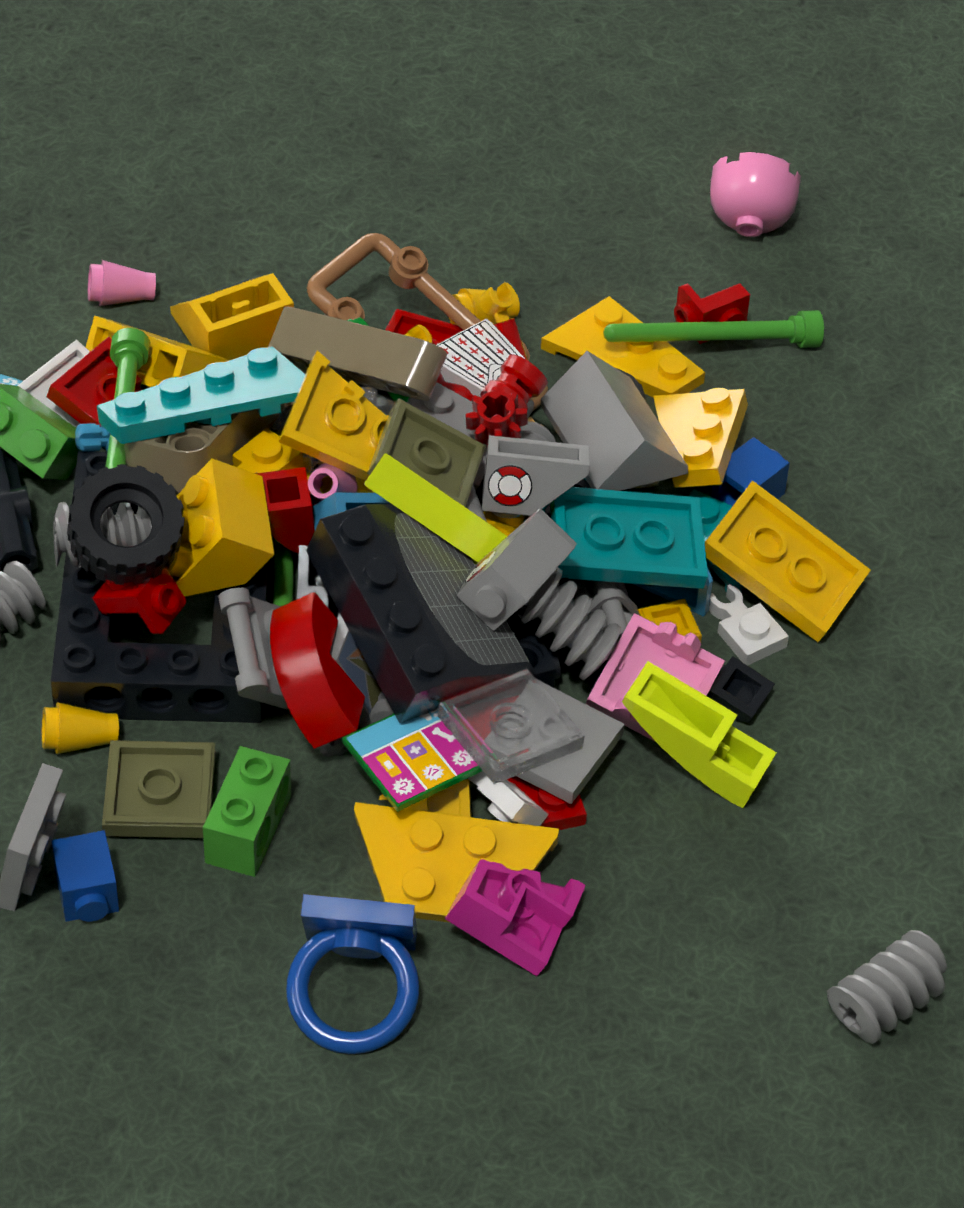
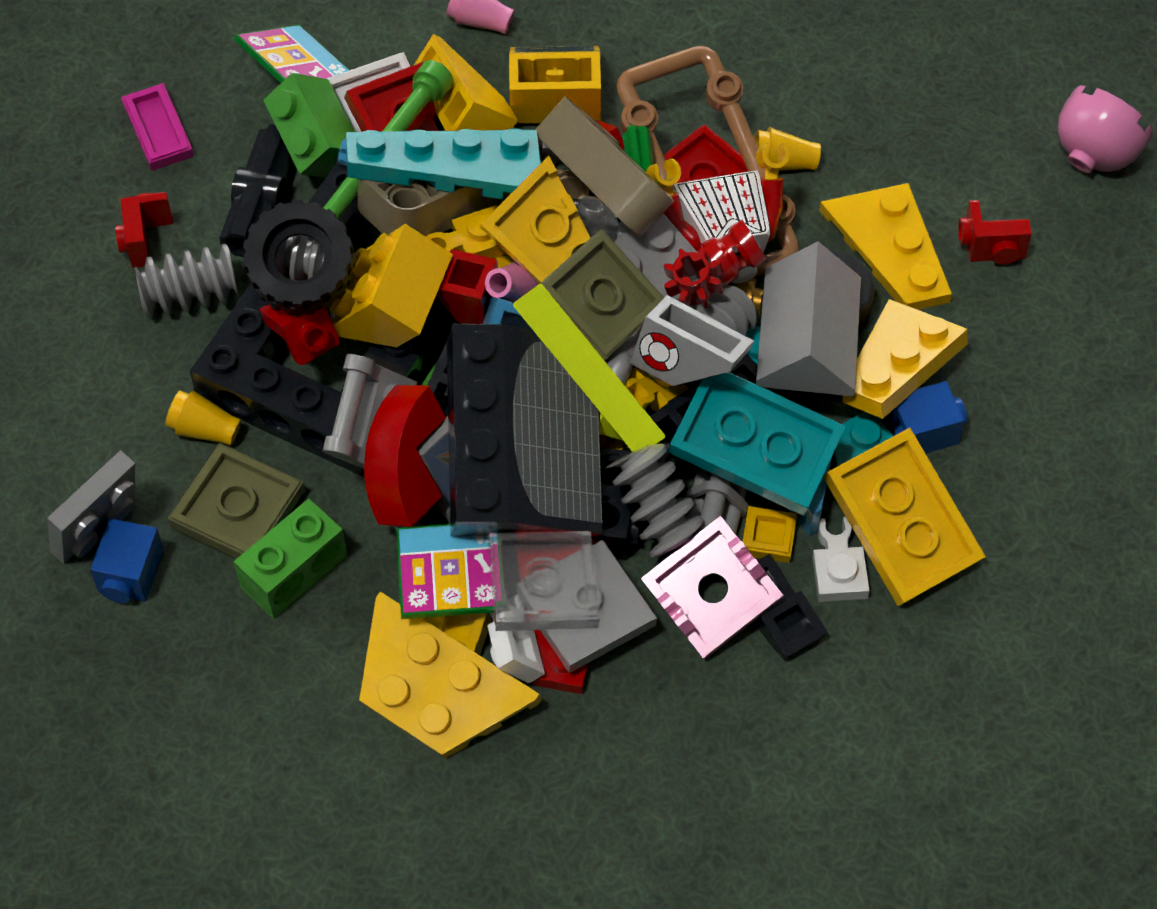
camera: 30 degrees right, 10 degrees up
blue tile [286,894,419,1054] -> none
dark pink slope [445,859,586,976] -> none
light grey slope [456,508,577,631] -> none
bright green piece [603,310,824,348] -> none
neon yellow slope [622,661,777,808] -> none

